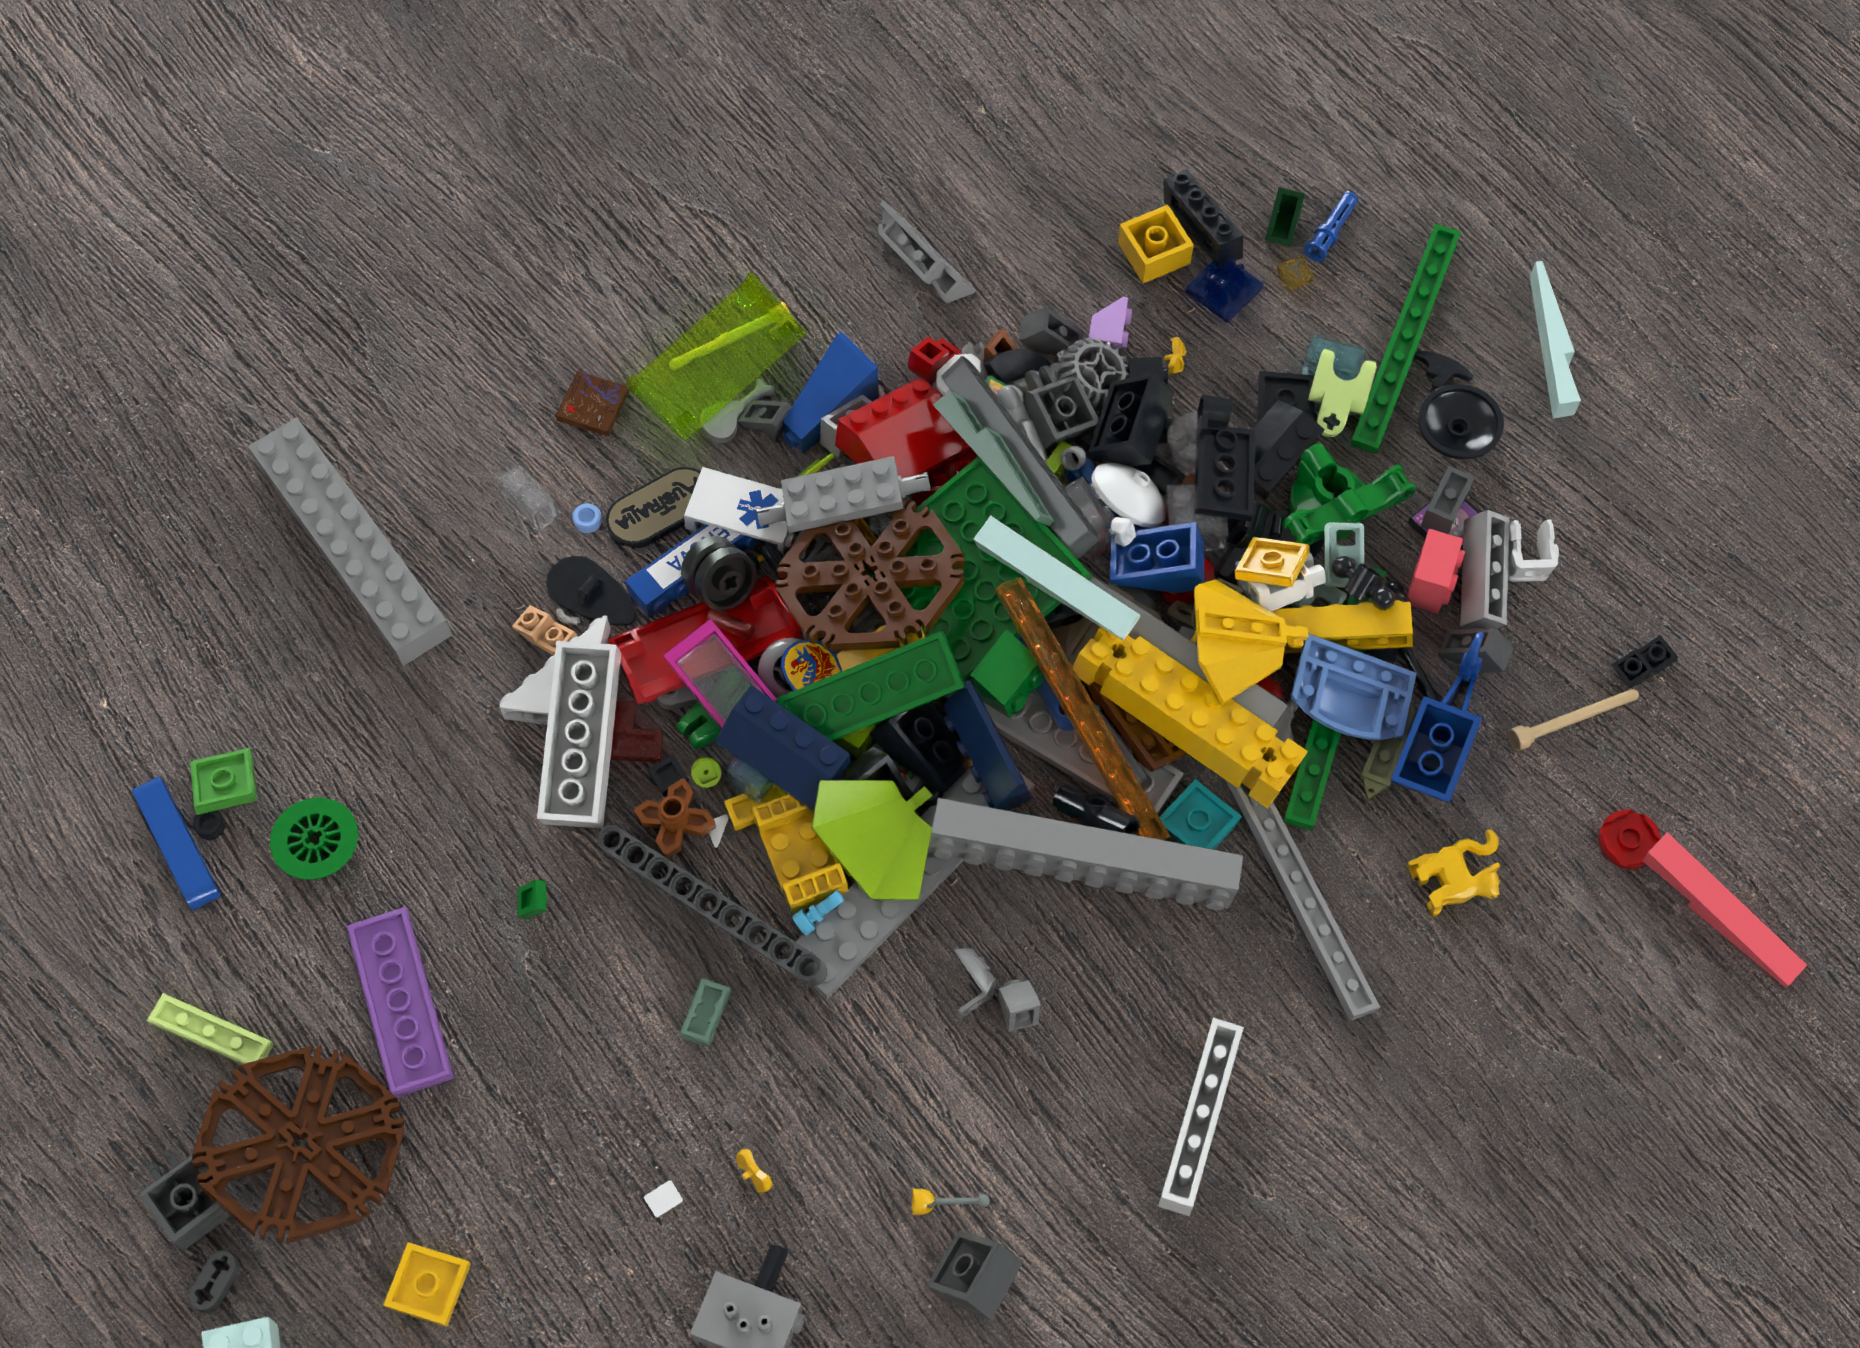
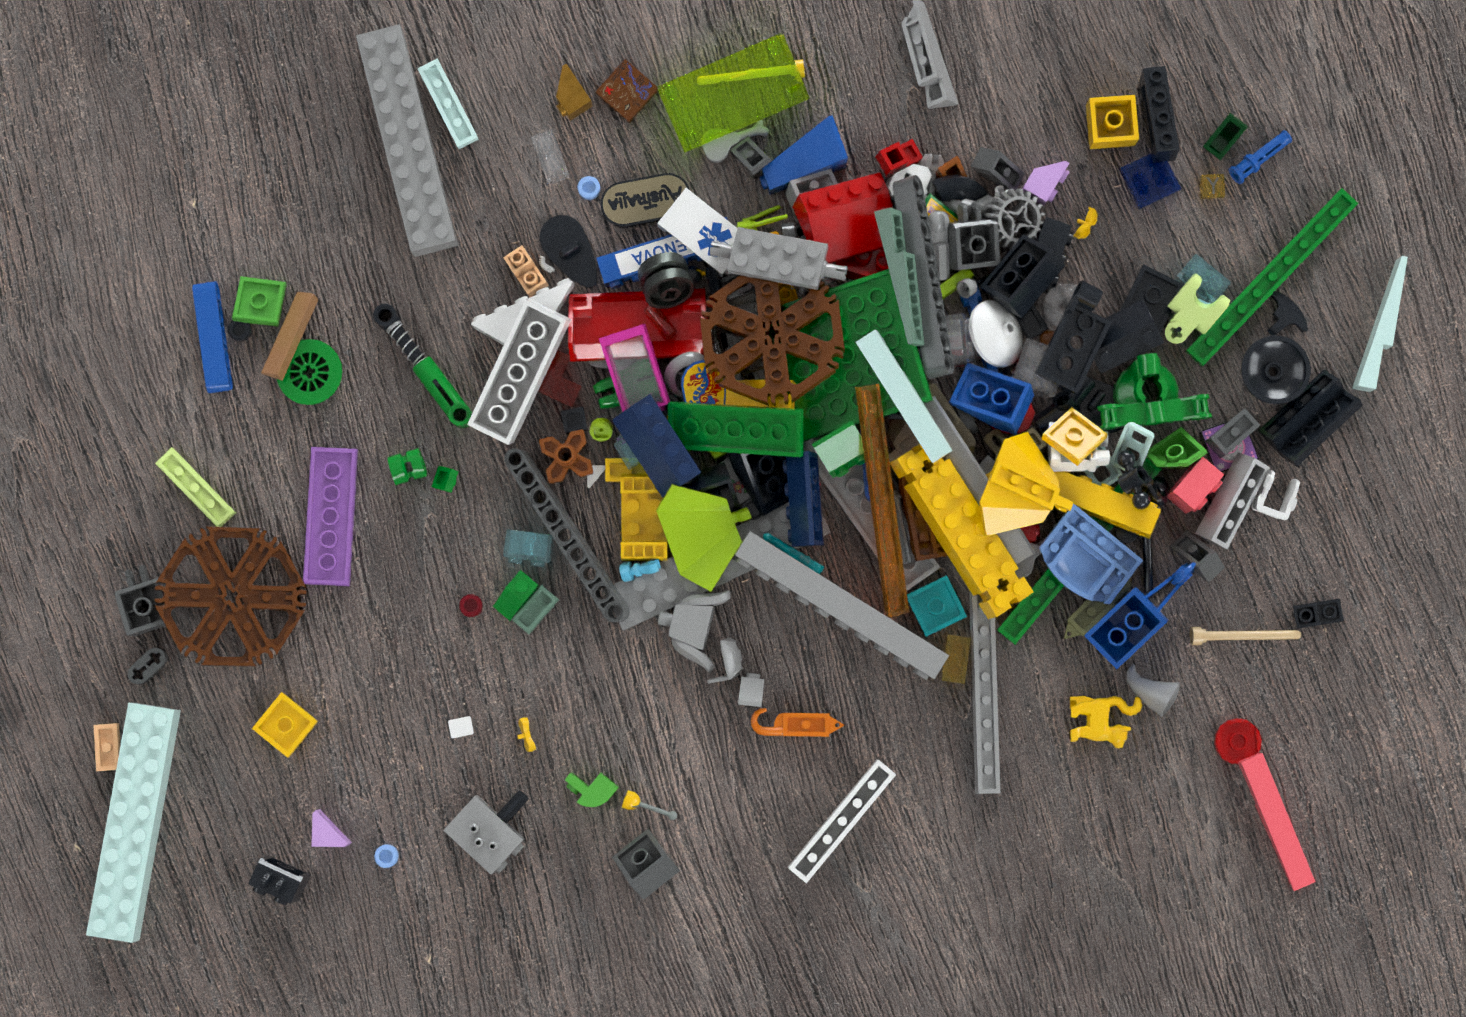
camera: 25 degrees right, 20 degrees up
black piece [1053,785,1140,835] -> none
white piece [1111,517,1136,547] -> none
none -> medium nougat slope [261,292,318,381]
none -> piece [373,304,472,428]
none -> green wheel [387,448,427,485]
none -> light aqua plate [417,58,479,149]
none -> dark red tile [459,594,483,617]
none -> green slope [493,570,540,621]
none -> clear light blue brick [503,529,554,567]
none -> pearl gold slope [556,64,593,121]
none -> bright green brick [565,772,619,807]
none -> light grey torso [658,590,731,673]
none -> orange plate [751,708,844,737]
none -> clear yellow plate [941,635,971,684]
none -> light grey hat [1127,664,1180,717]
none -> bright green slope [1146,427,1207,469]
none -> black slope [1258,370,1363,467]

